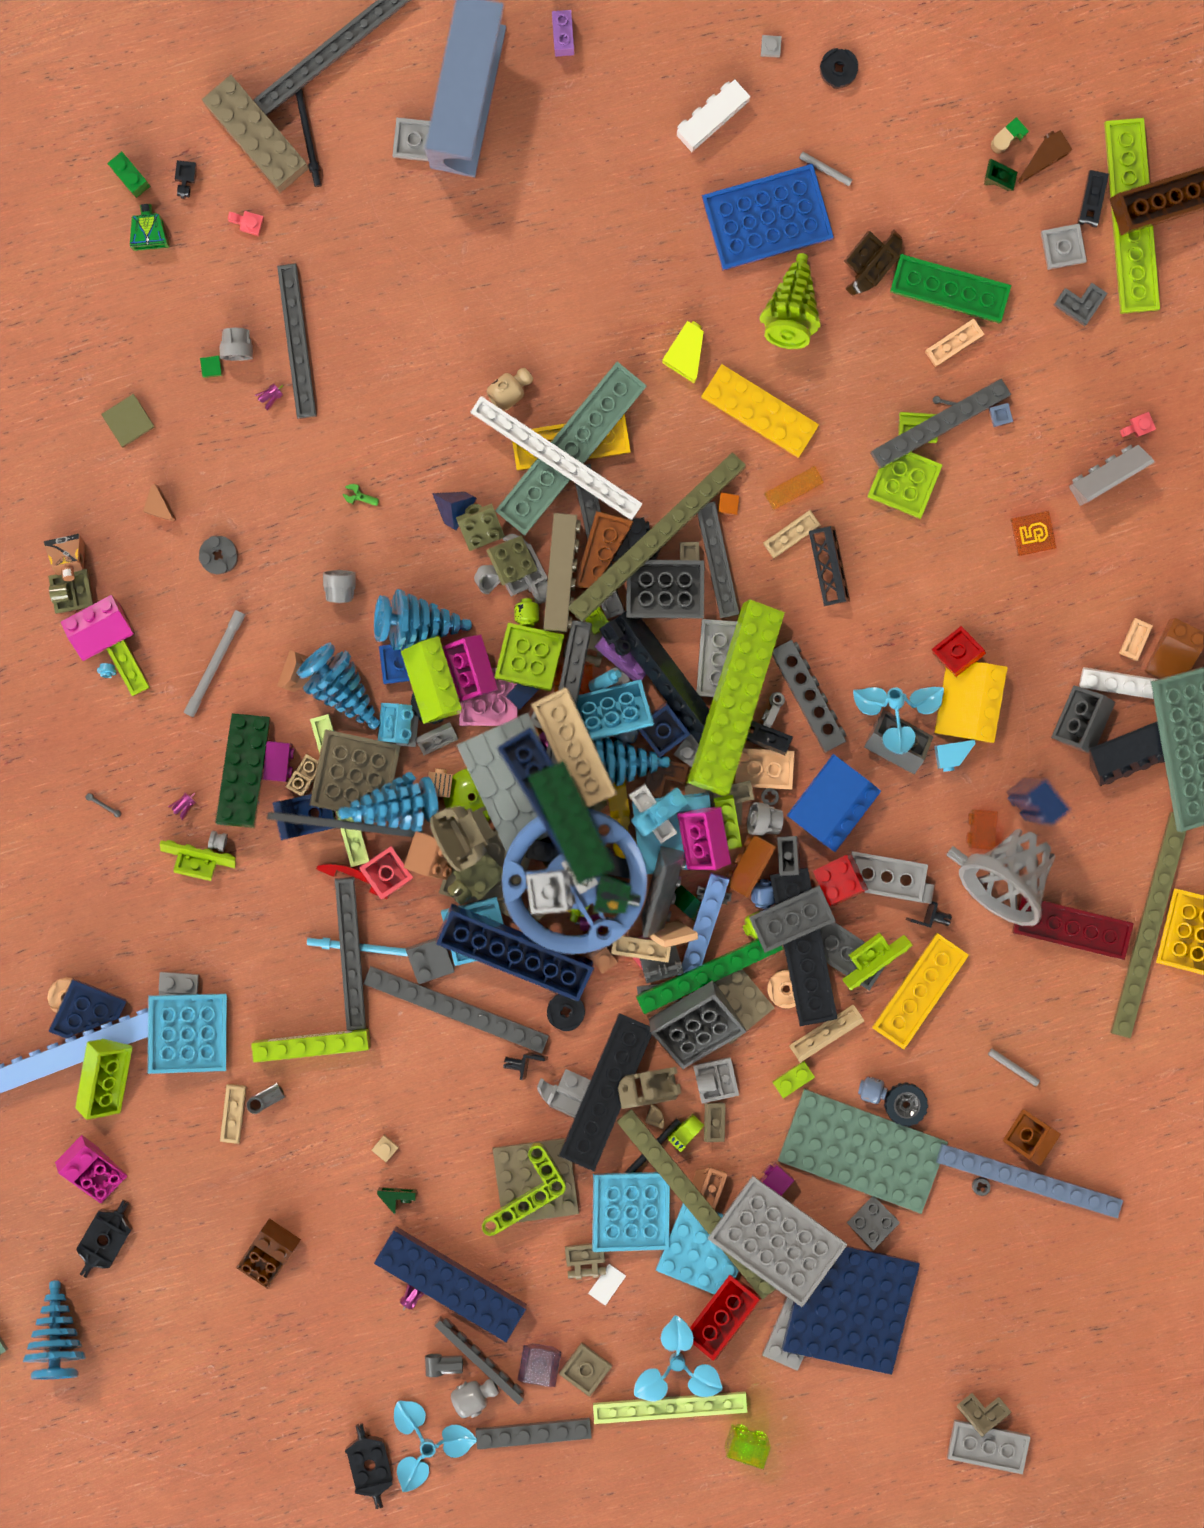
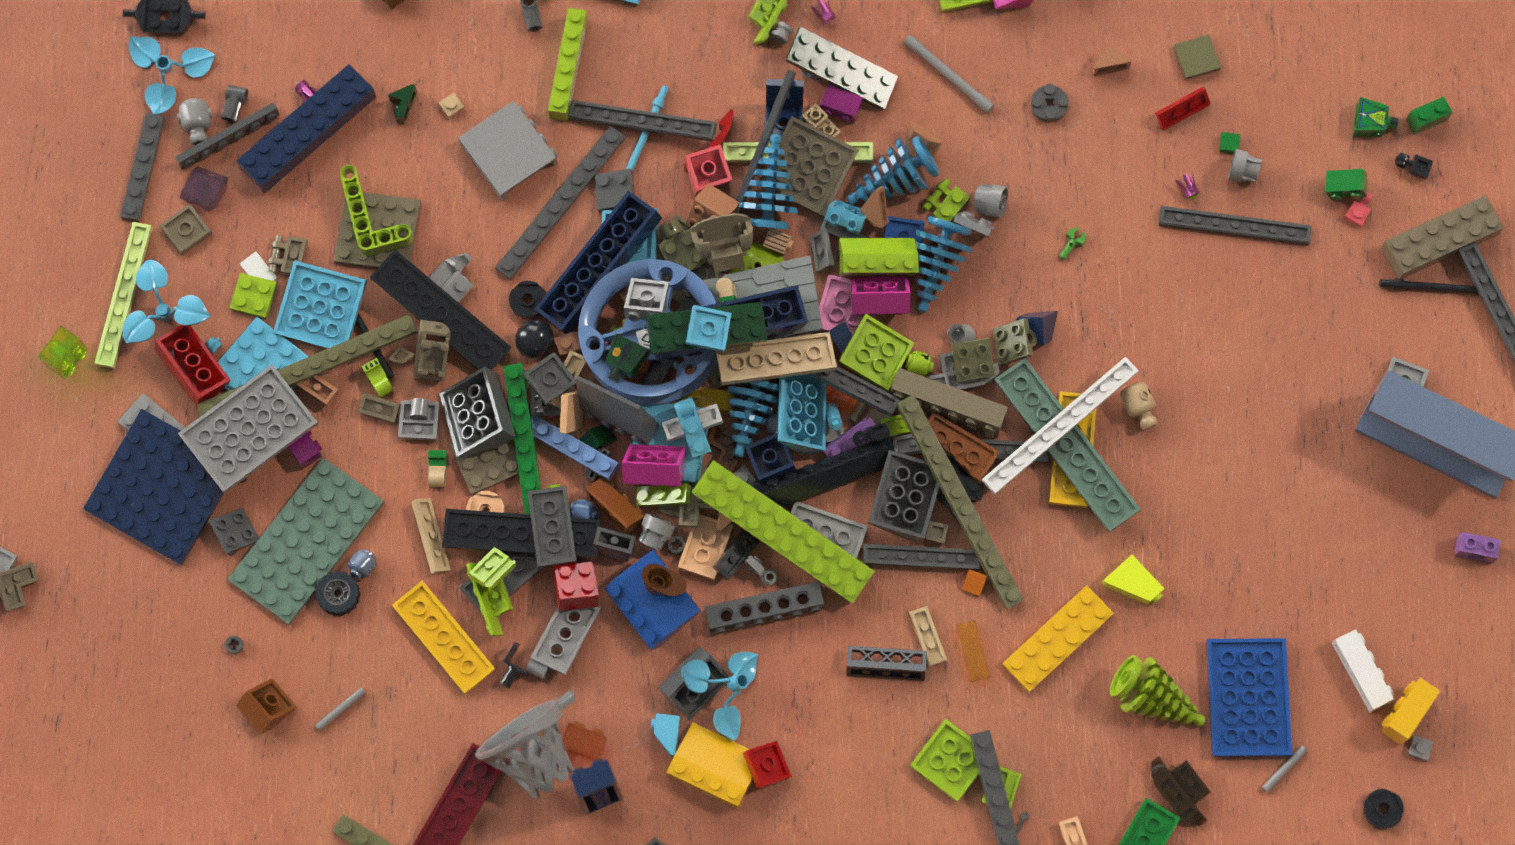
camera: 105 degrees right, 15 degrees down
black bracket [503,1053,548,1080] -> none
lime plate [772,1061,815,1098] -> none
sand blue plate [936,1143,1123,1219] -> none
none -> medium azure plate [205,337,222,354]
none -> lime plate [230,273,278,319]
none -> leg [428,450,448,487]
none -> light grey panel [458,101,558,201]
none -> lime plate [468,547,516,592]
none -> black piece [515,320,554,359]
none -> dark grey plate [523,352,577,405]
none -> reddish brown piece [641,564,687,597]
none -> medium azure plate [685,305,732,352]
none -> tan leg [716,277,737,302]
none -> nougat slope [859,186,889,228]
none -> lime plate [923,178,971,222]
none -> light grey plate [954,211,995,236]
none -> red plate [1155,87,1211,131]
none -> green brick [1325,169,1368,200]
none -> yellow brick [1381,677,1440,745]

